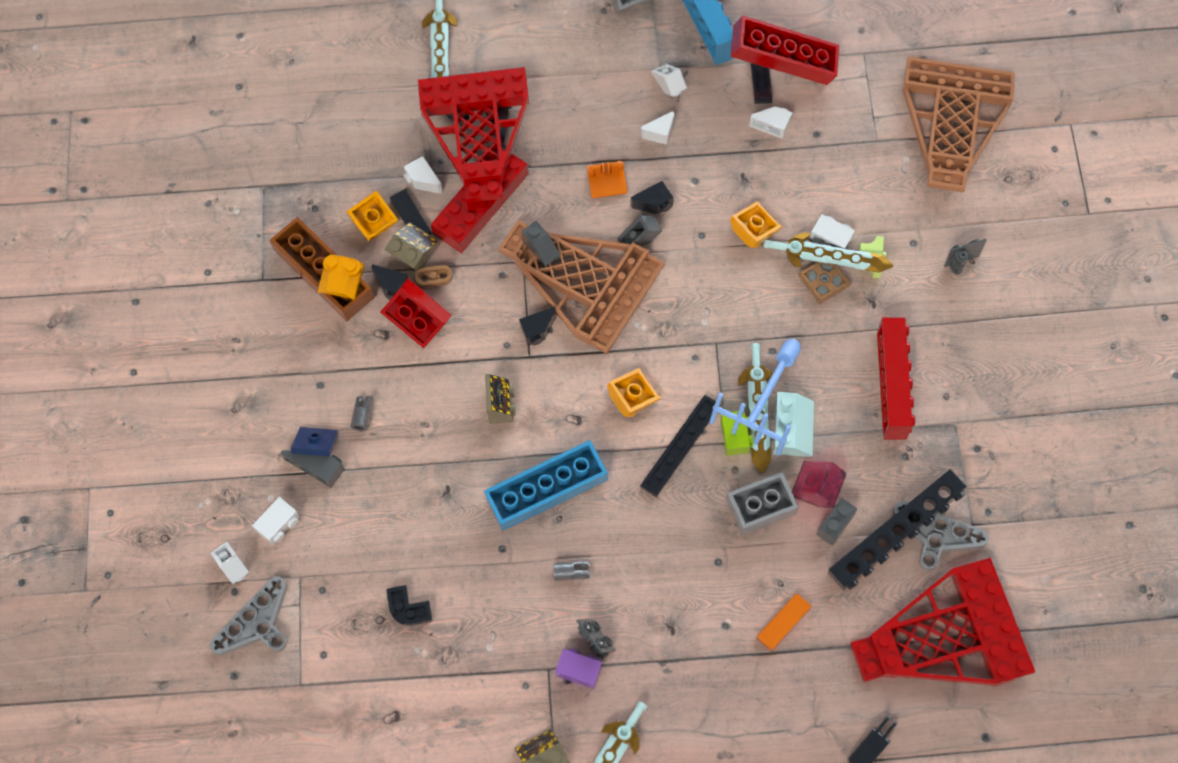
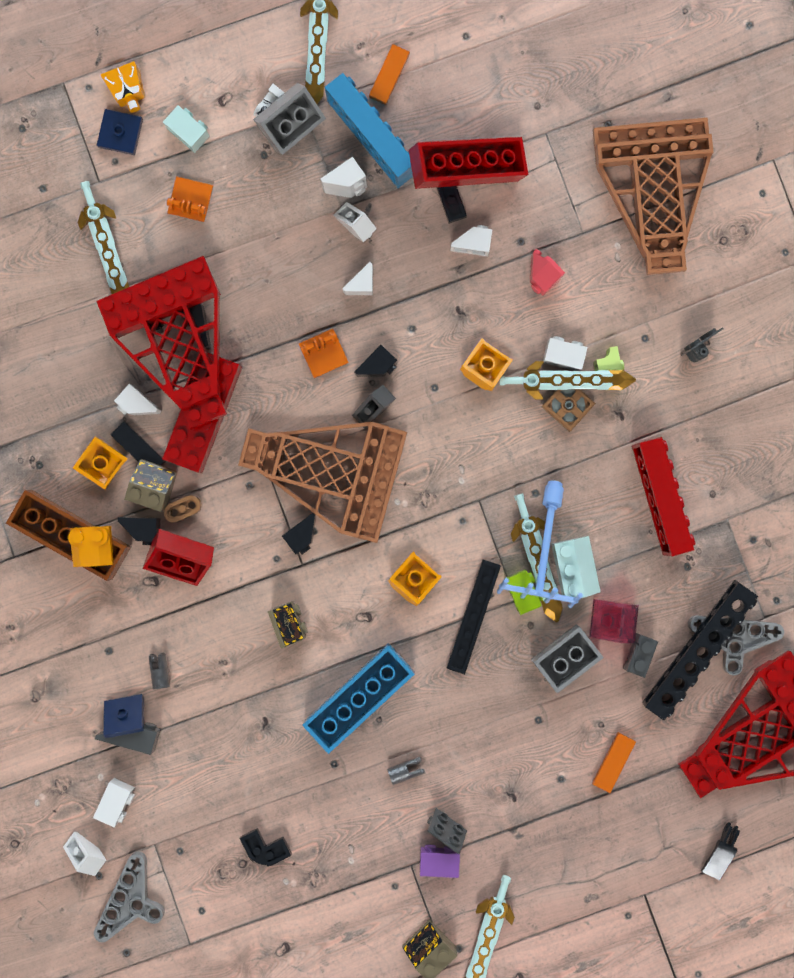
camera: 15 degrees left, 20 degrees up
dark grey slope [521,221,560,267] -> none
none -> orange hinge [167,176,213,222]
none -> white slope [321,157,367,198]
none -> coral slope [530,249,565,296]

